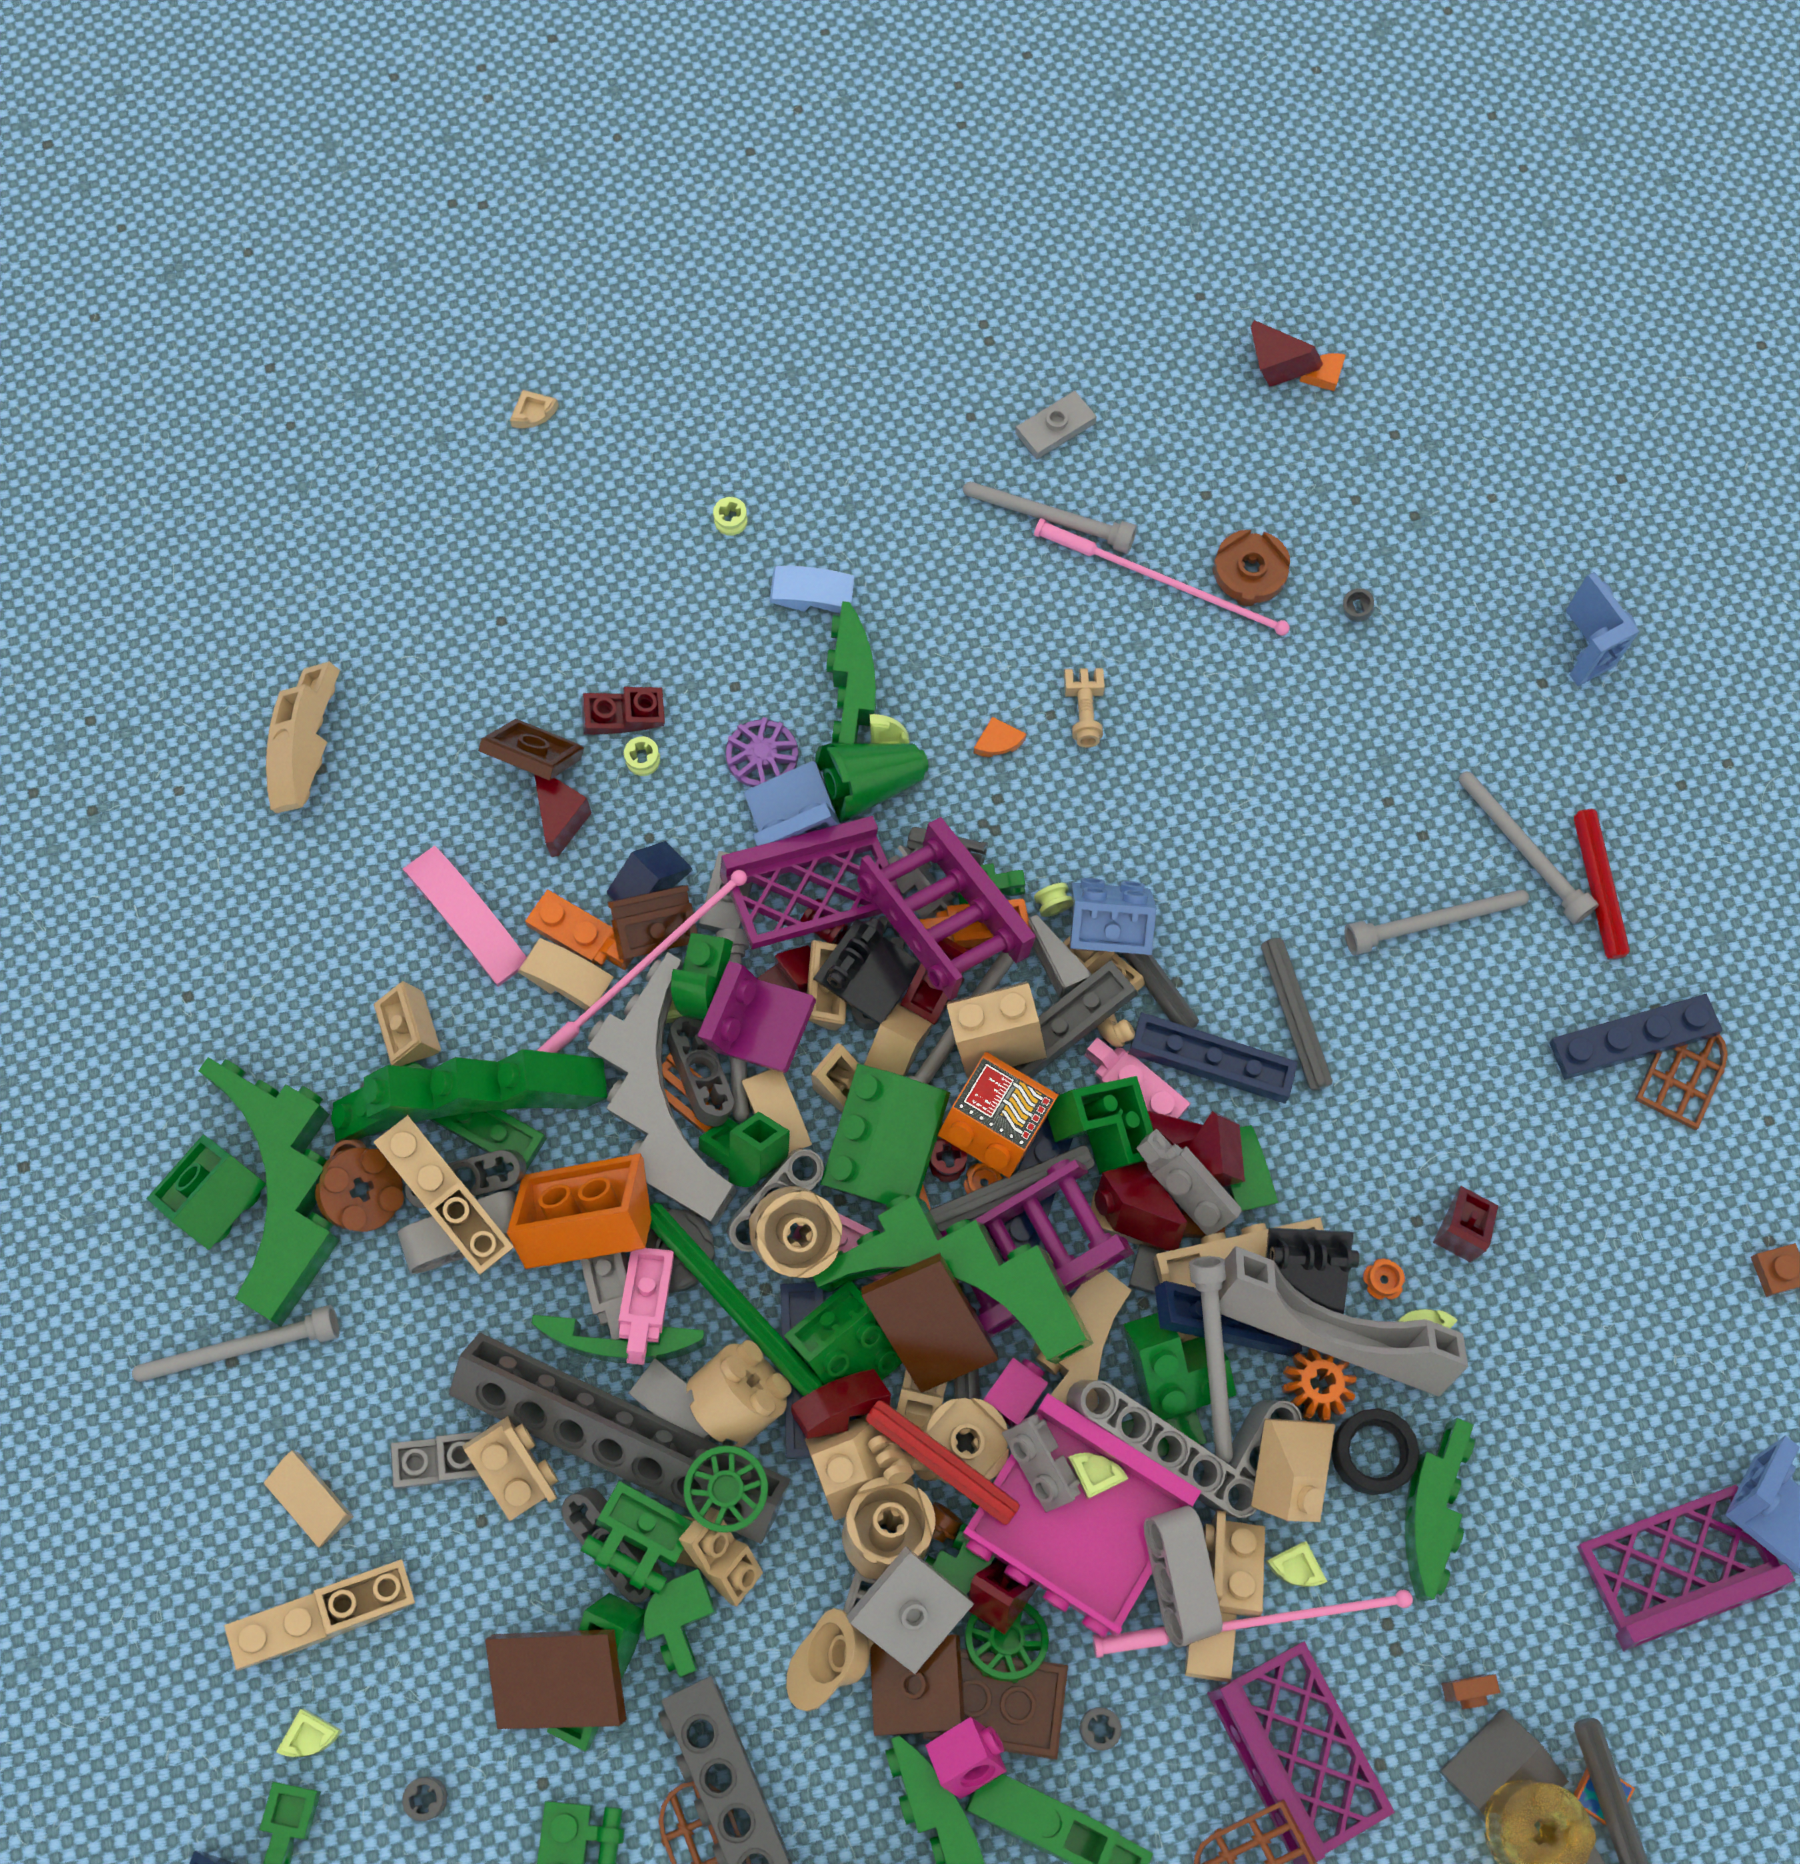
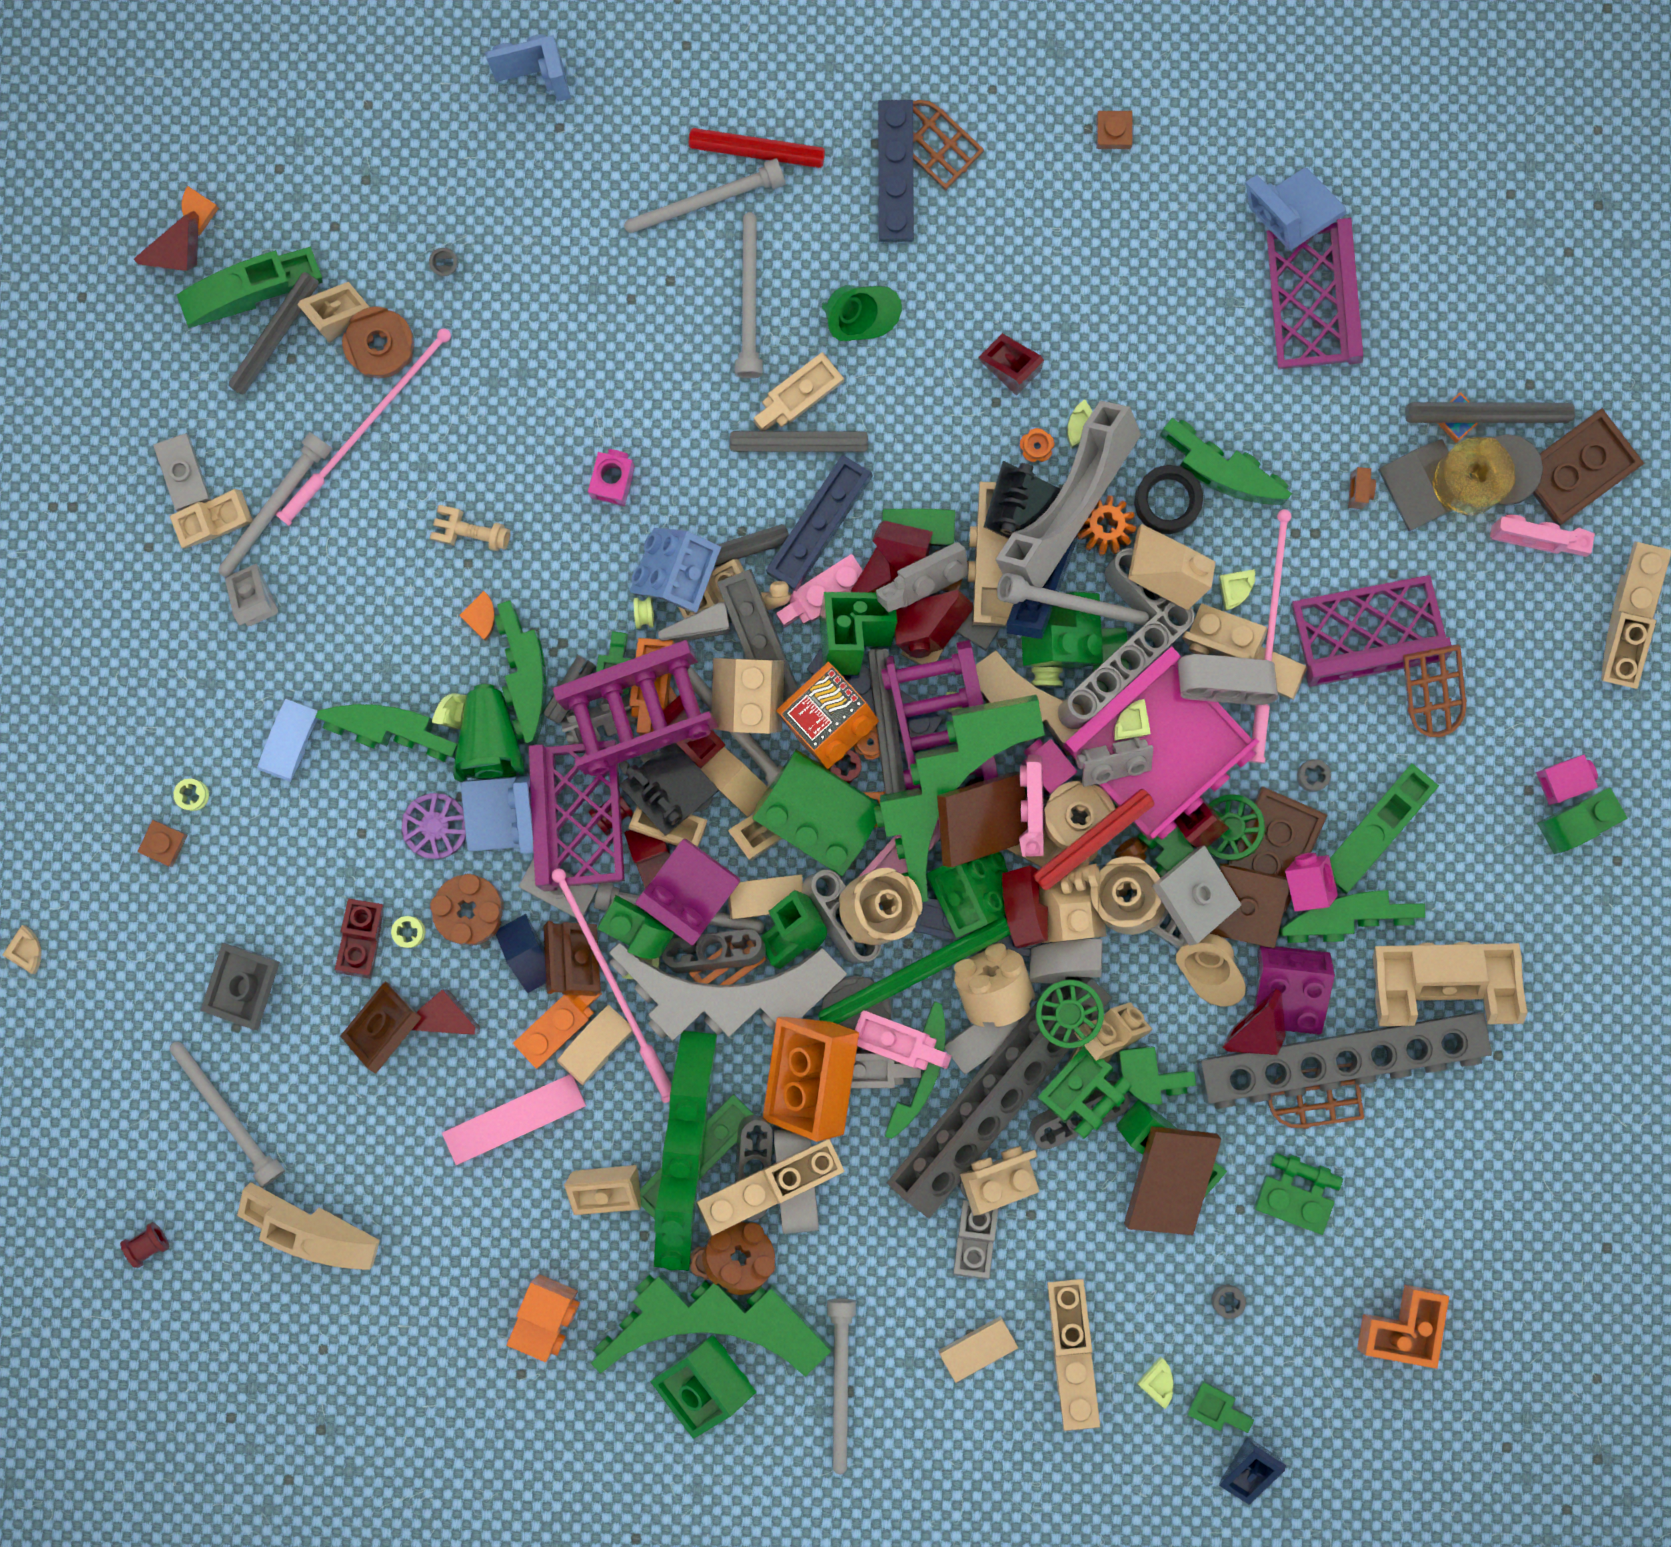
camera: 70 degrees left, 15 degrees up
none -> dark red bush [120,1222,169,1268]
none -> dark orange plate [137,820,188,867]
none -> tan slope [170,489,253,549]
none -> light grey piece [170,1042,285,1188]
none -> green slope [177,246,323,328]
none -> dark grey slope [200,943,280,1031]
none -> light grey slope [225,563,278,626]
none -> dark grey axle [229,272,318,395]
none -> tan slope [297,282,369,343]
none -> dark orange plate [430,874,504,946]
none -> green slope [494,600,547,746]
none -> orange brick [506,1274,580,1362]
none -> dark pink brick [588,449,635,507]
none -> tan hinge [753,352,844,431]
none -> green piece [822,285,902,341]
none -> bright pink hinge [1019,755,1044,857]
none -> light grey slope [1029,939,1103,983]
none -> yellowish green bush [1031,667,1063,686]
none -> dark red slope [1223,988,1286,1055]
none -> magenta bracket [1254,945,1335,1035]

